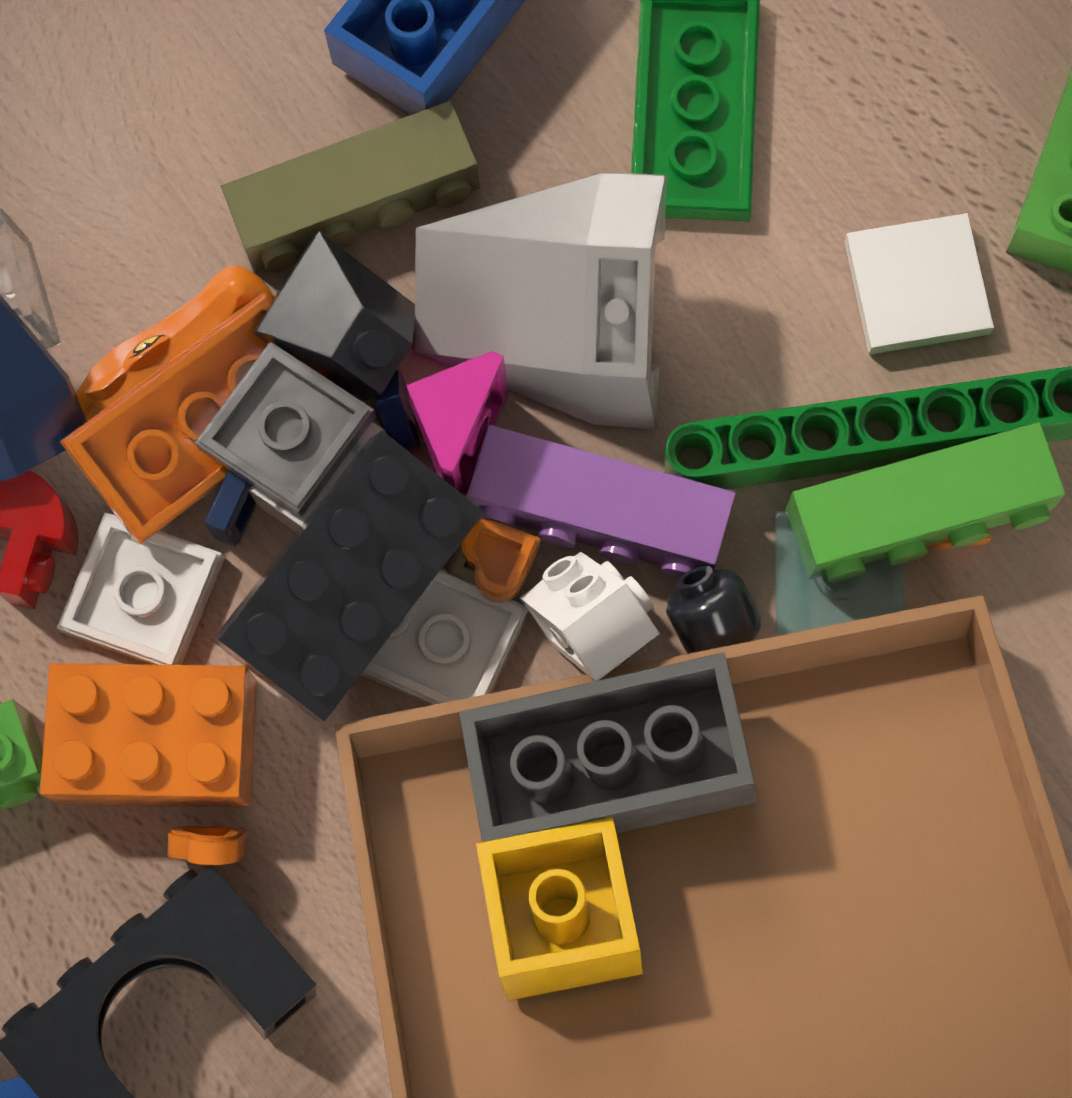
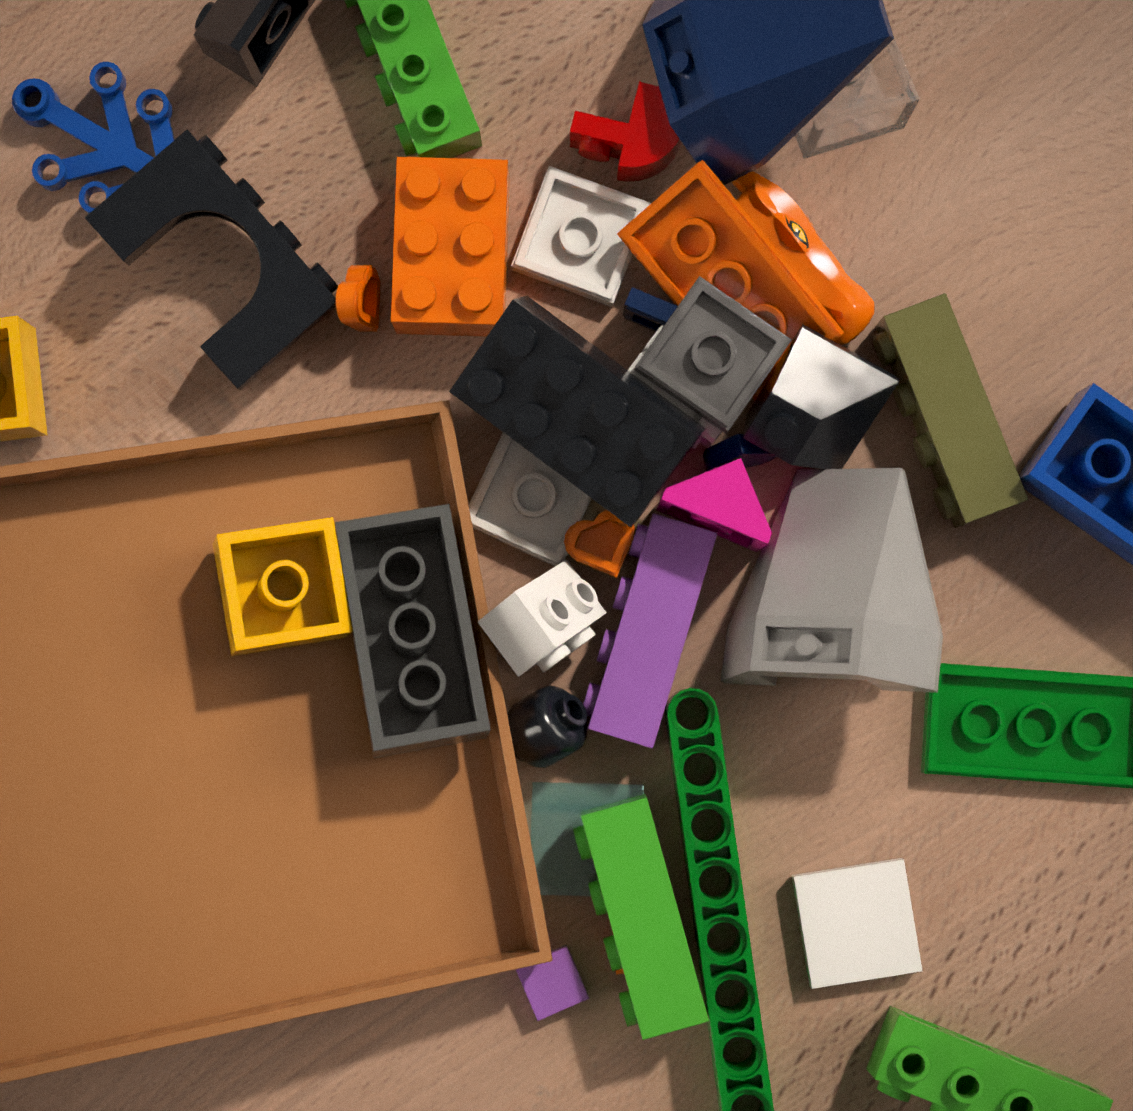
camera: 85 degrees right, 10 degrees up
none -> medium lavender tile [516,944,589,1021]

